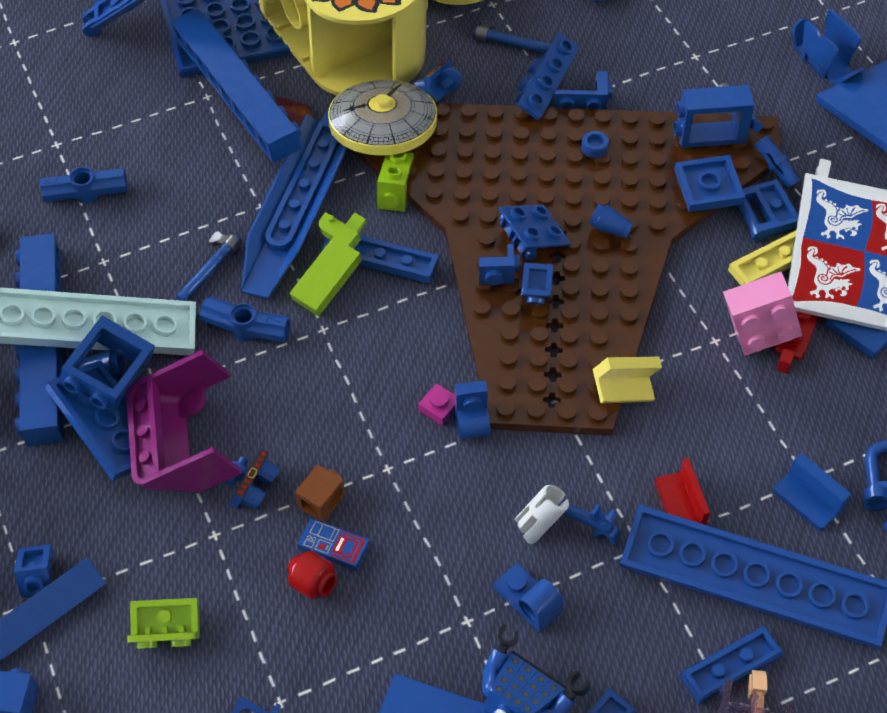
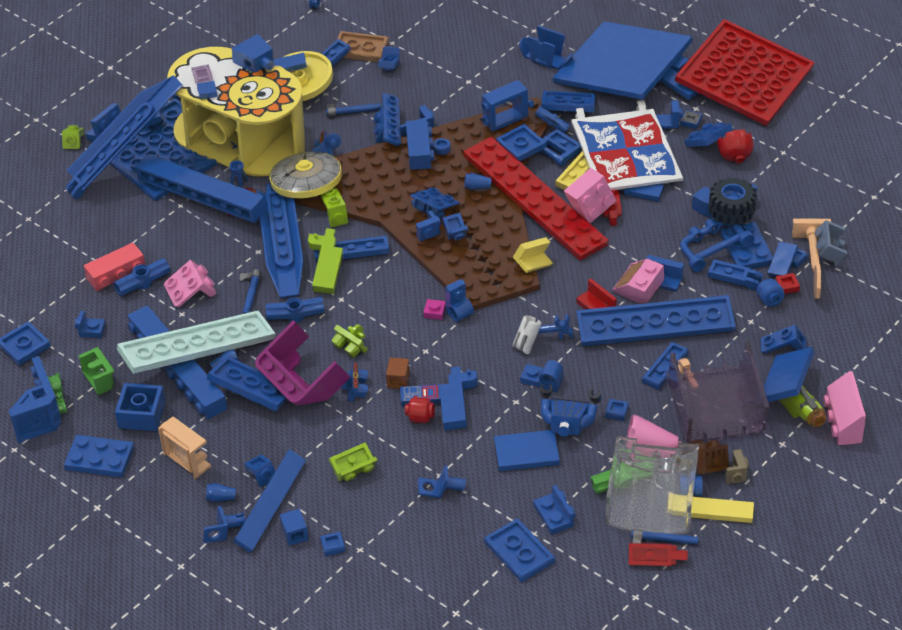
camera: 25 degrees left, 10 degrees down
blue window [59,315,155,414] -> none
none -> coral brick [83,243,145,291]
none -> bright pink bracket [164,259,216,308]
none -> blue piece [229,161,248,187]
none -> lime hips [331,324,368,358]
none -> blue brick [406,119,434,170]
none -> blue piece [439,366,478,431]
none -> red plate [463,137,609,261]
none -> blue tile [541,91,595,112]
none -> bright pink slope [612,259,664,304]

